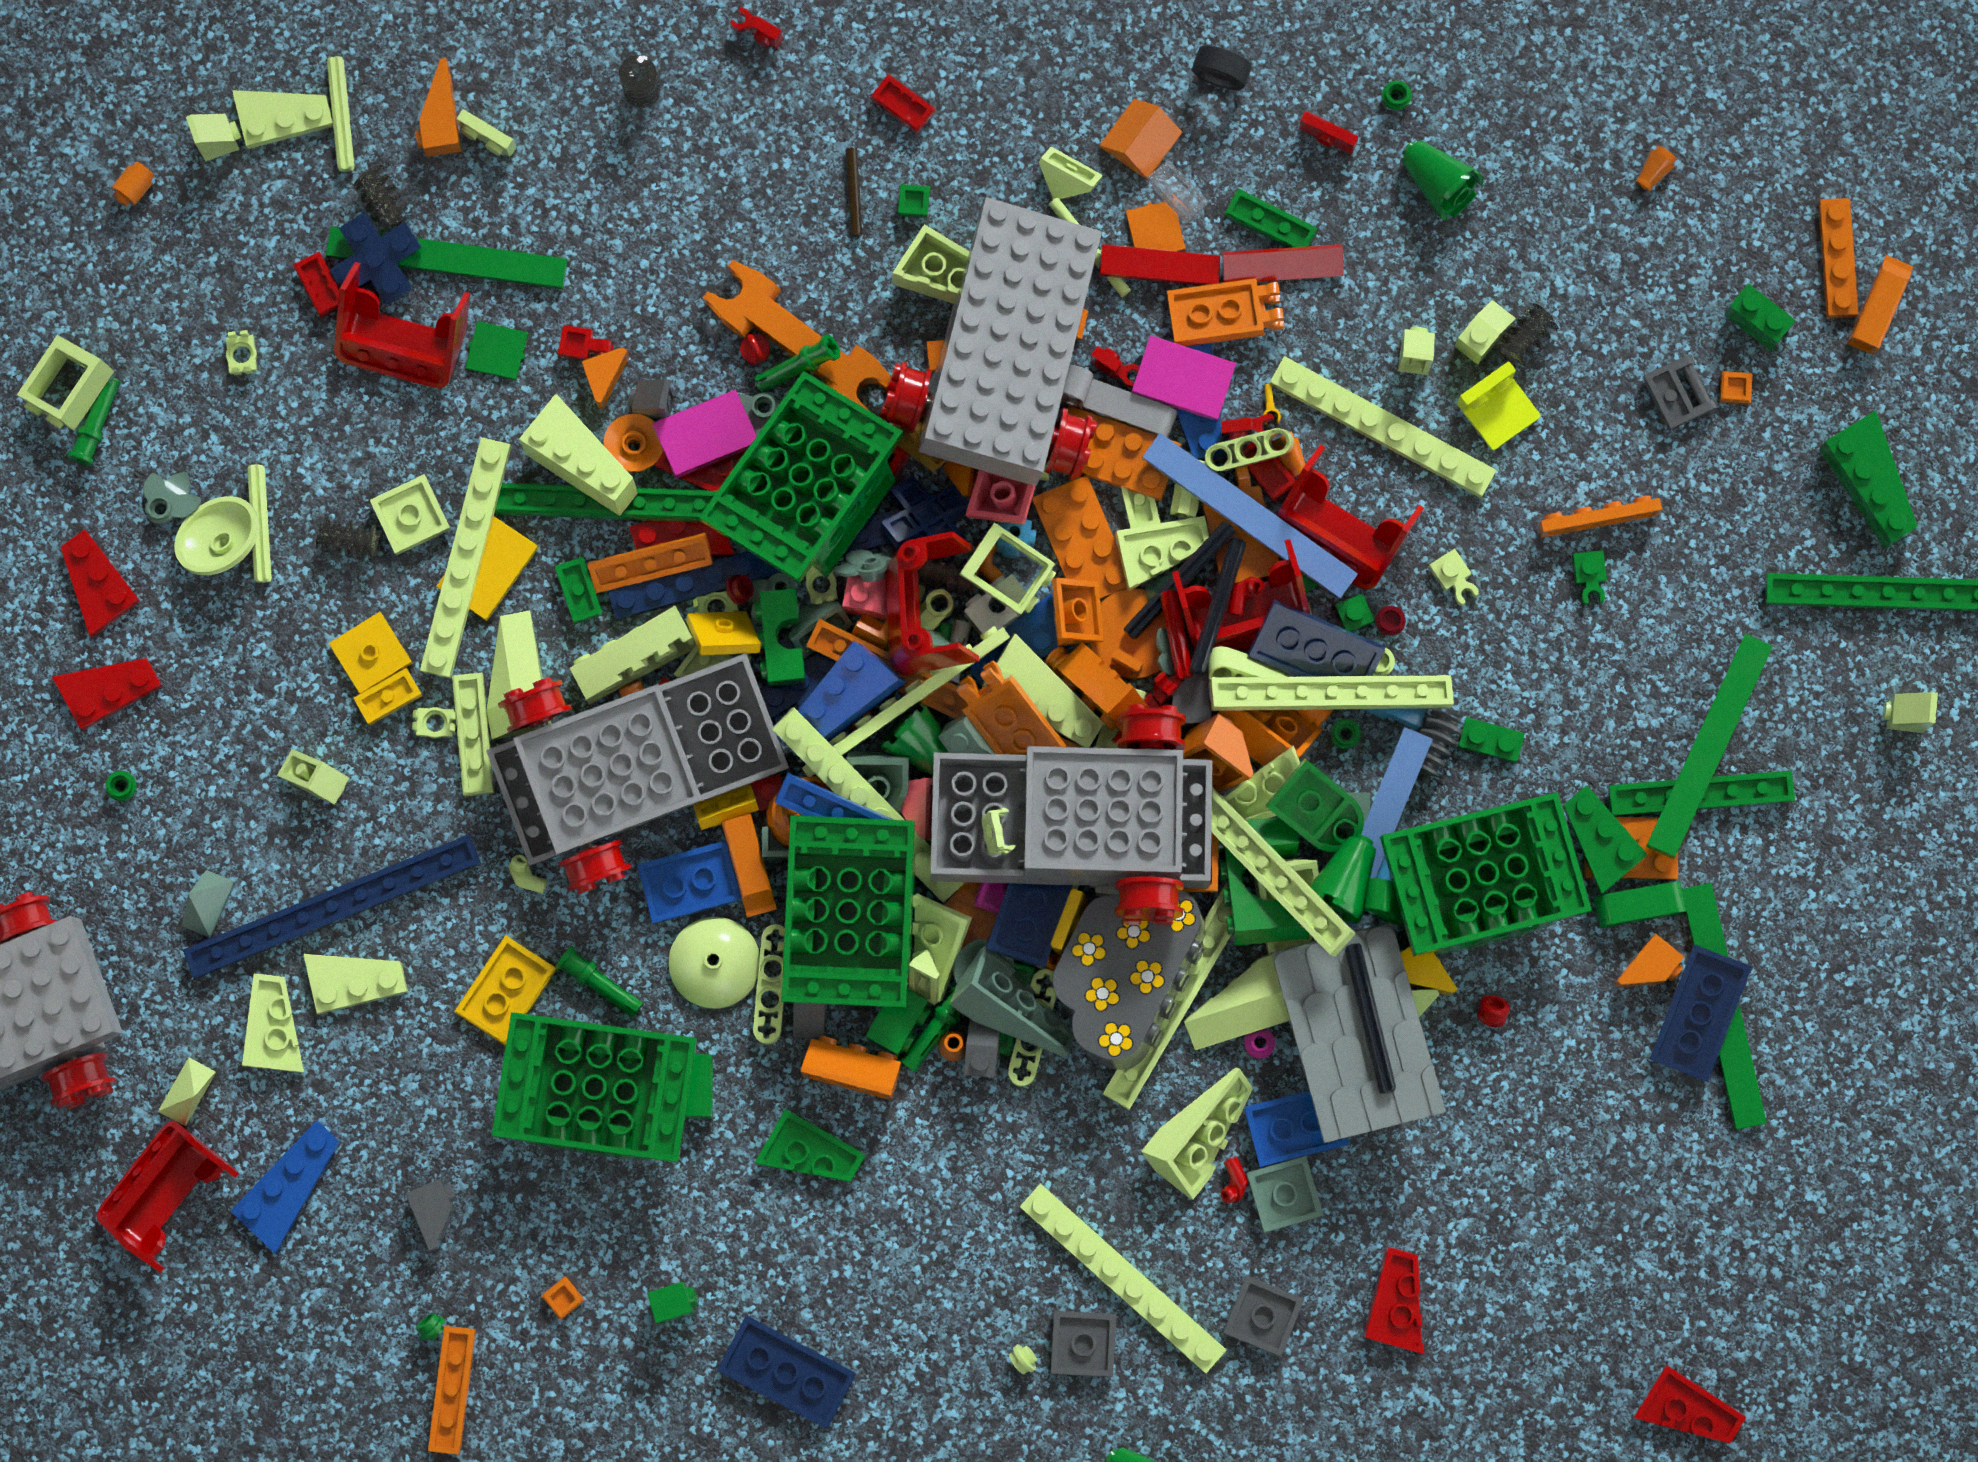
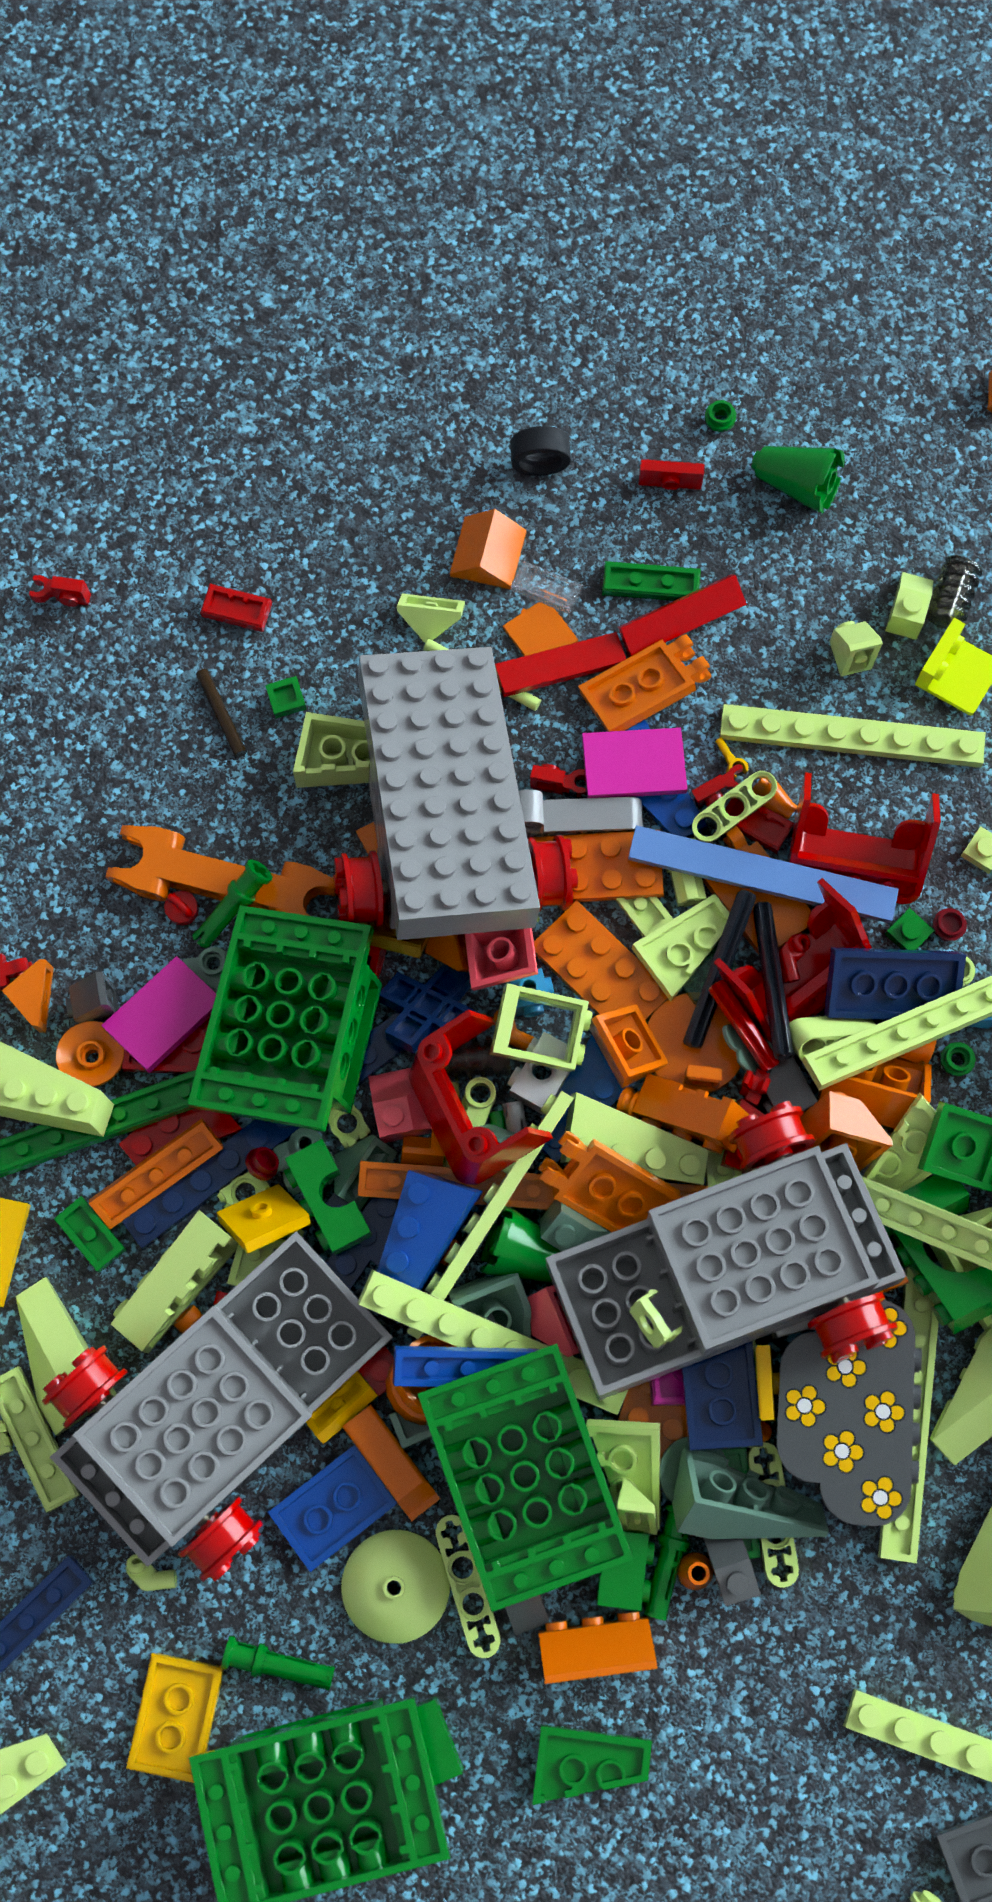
camera: 20 degrees left, 5 degrees down
sand green plate [832,549,892,582] -> none

